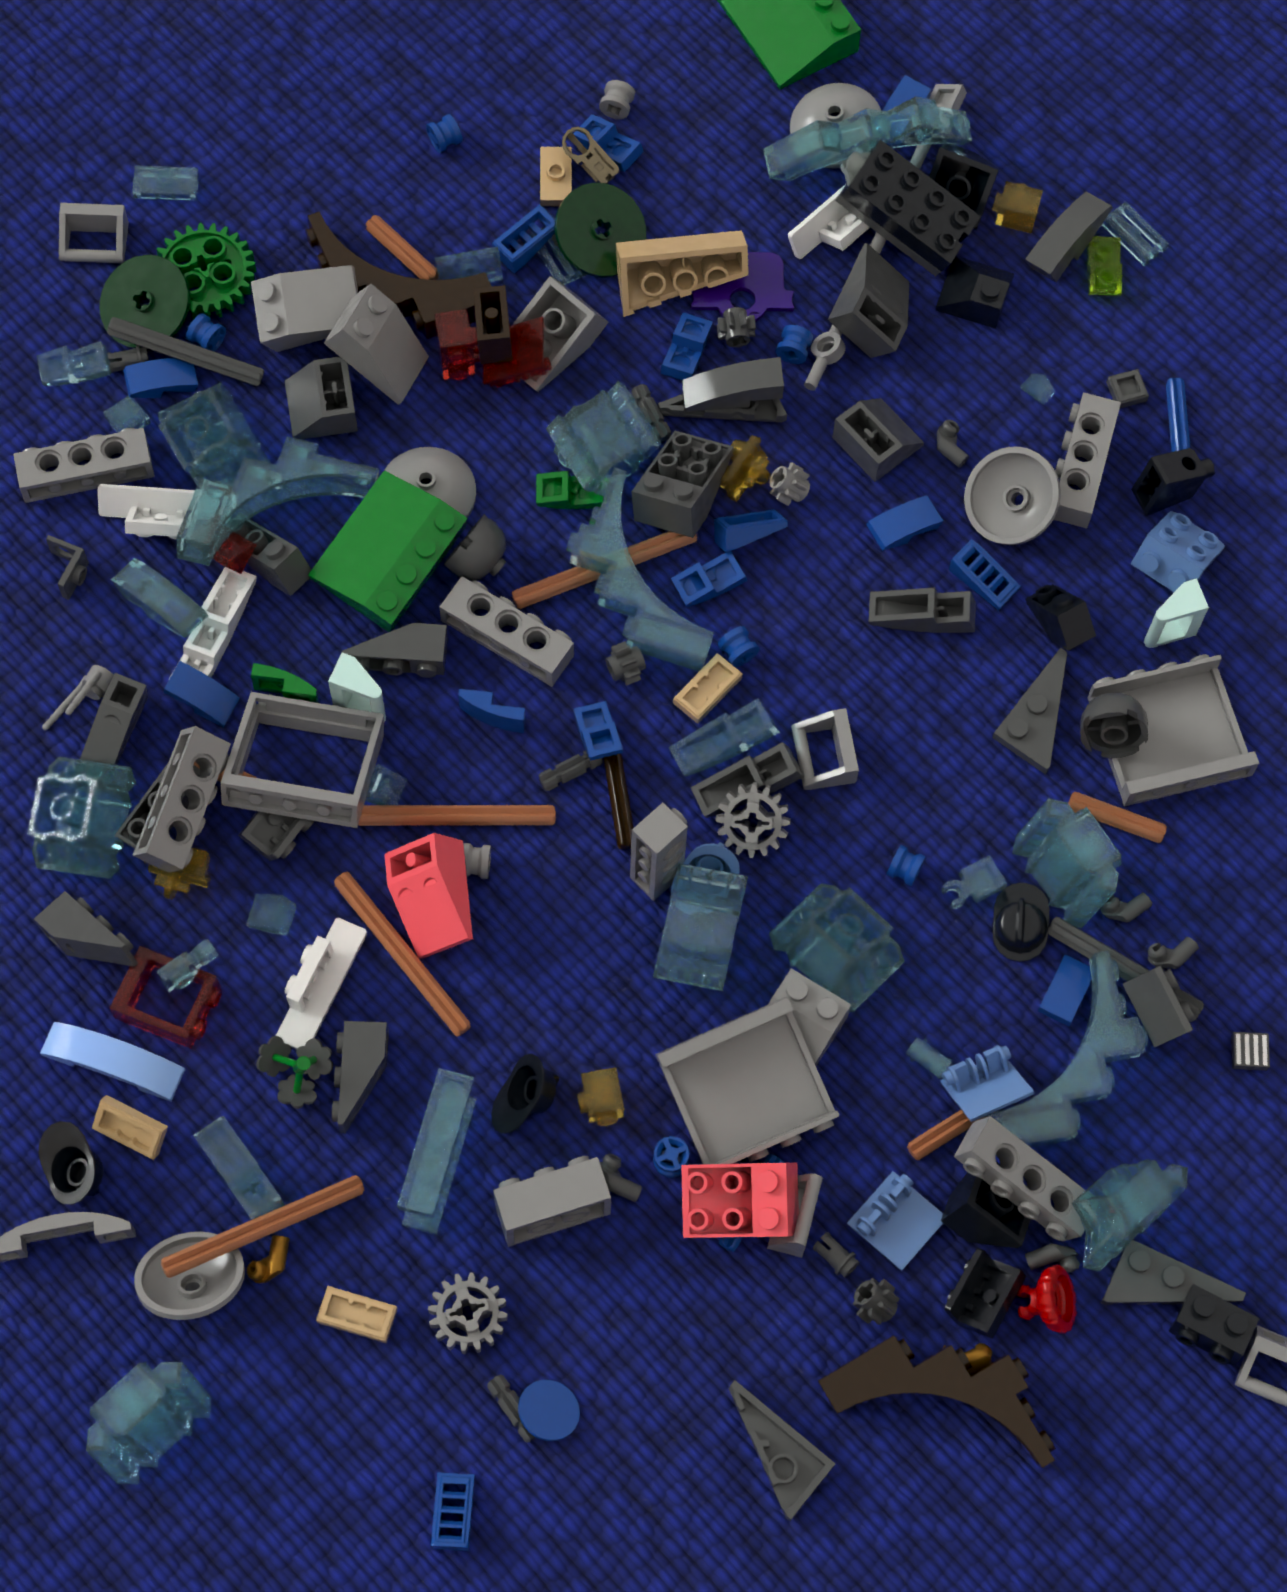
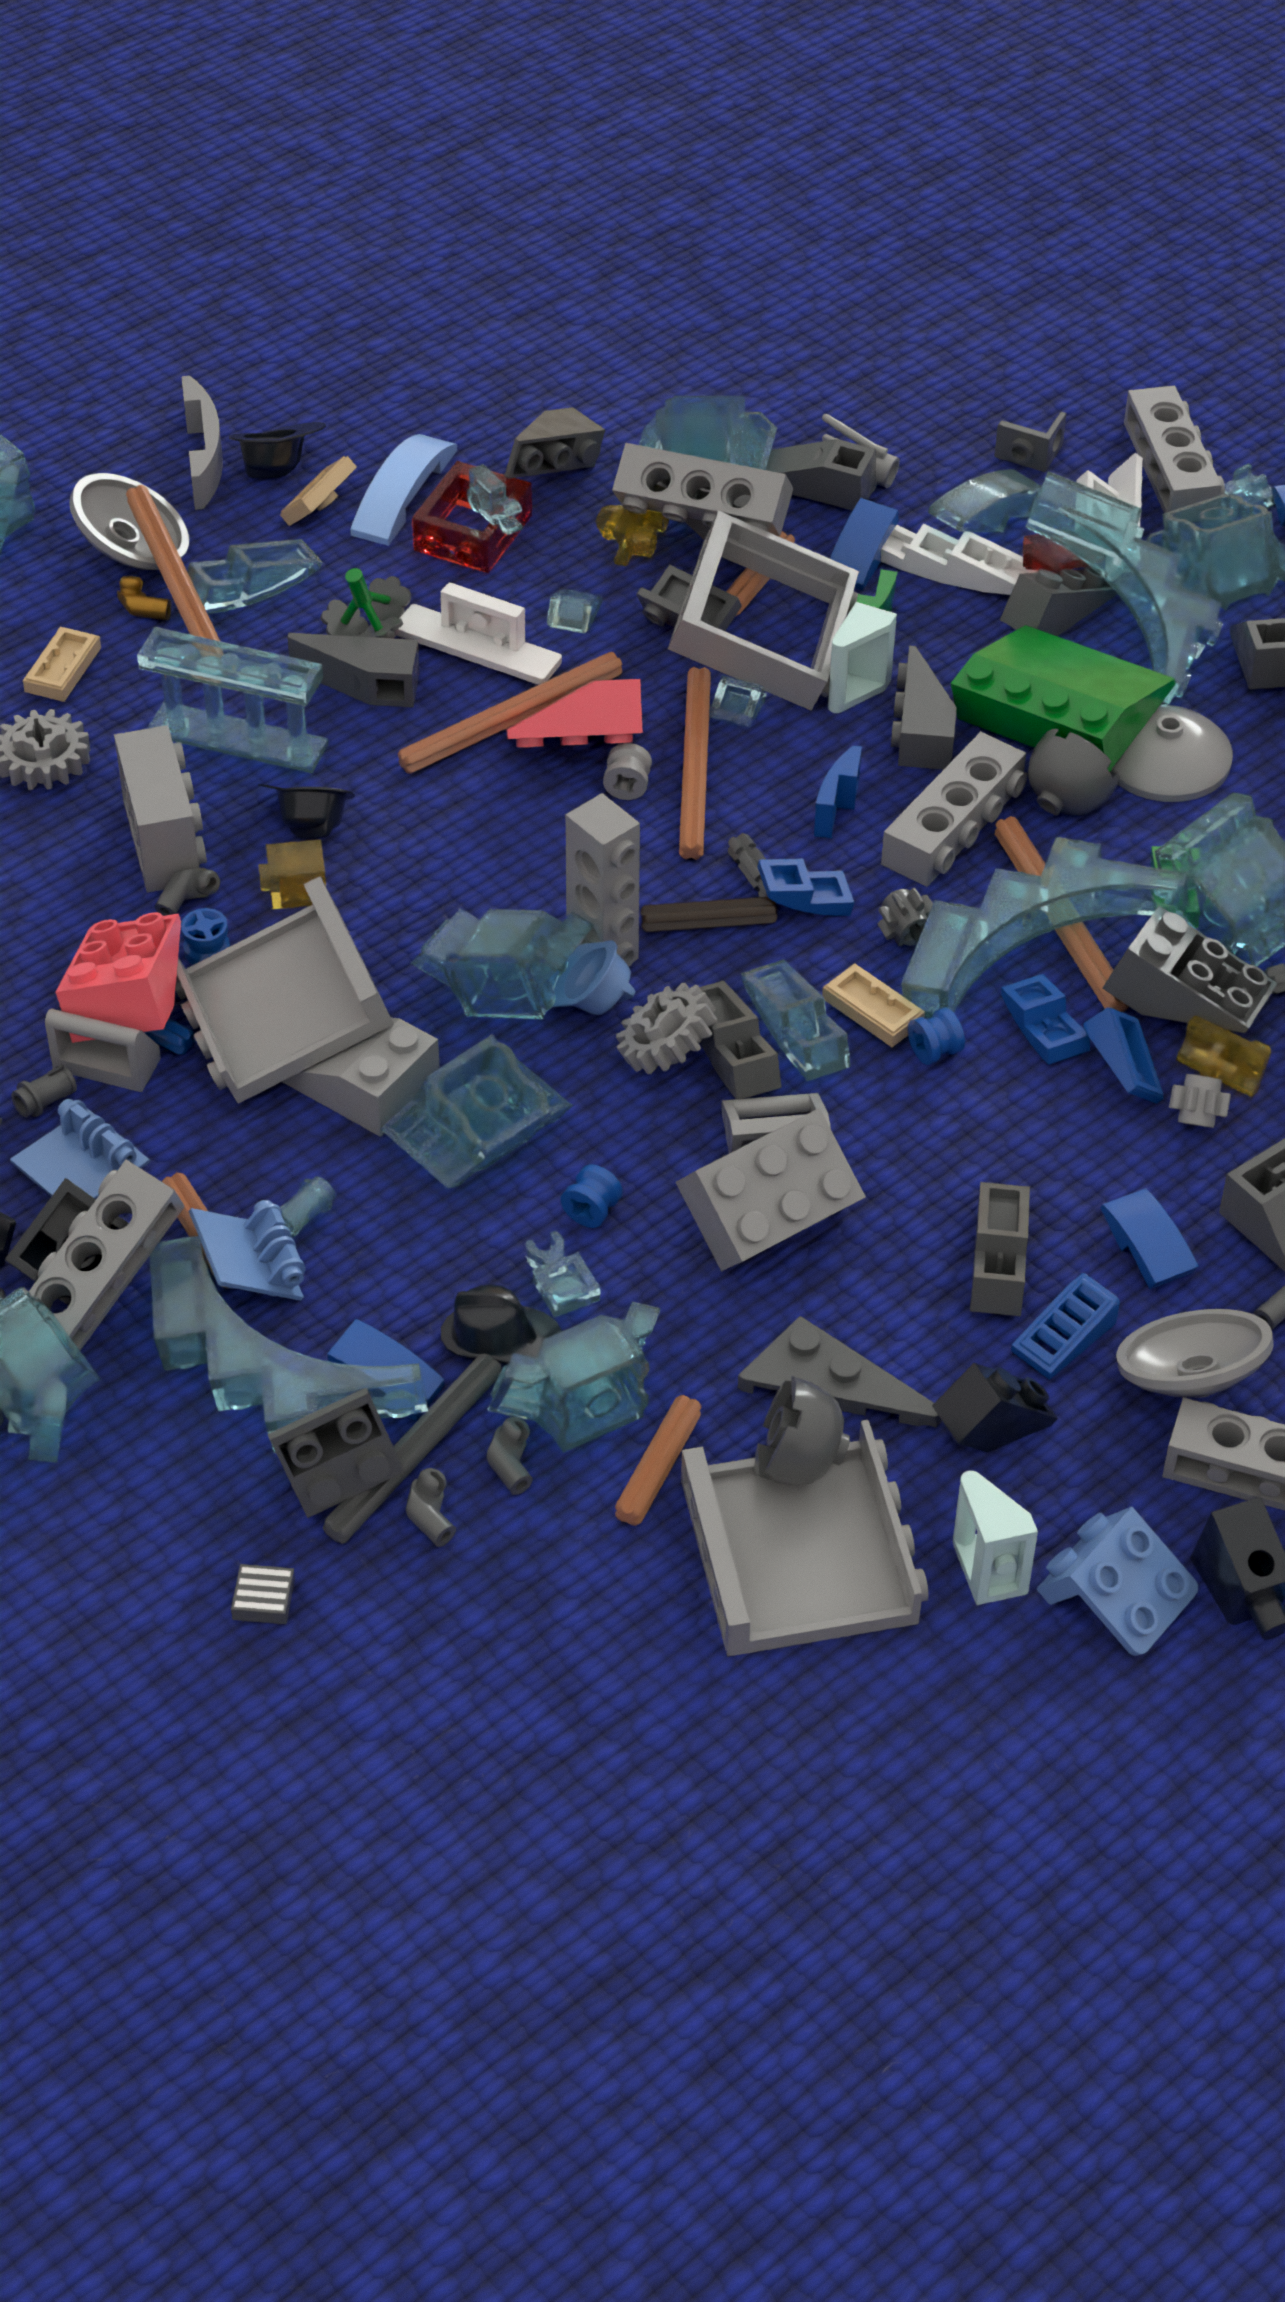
camera: 95 degrees right, 20 degrees down
none -> light grey brick [675,1108,866,1272]

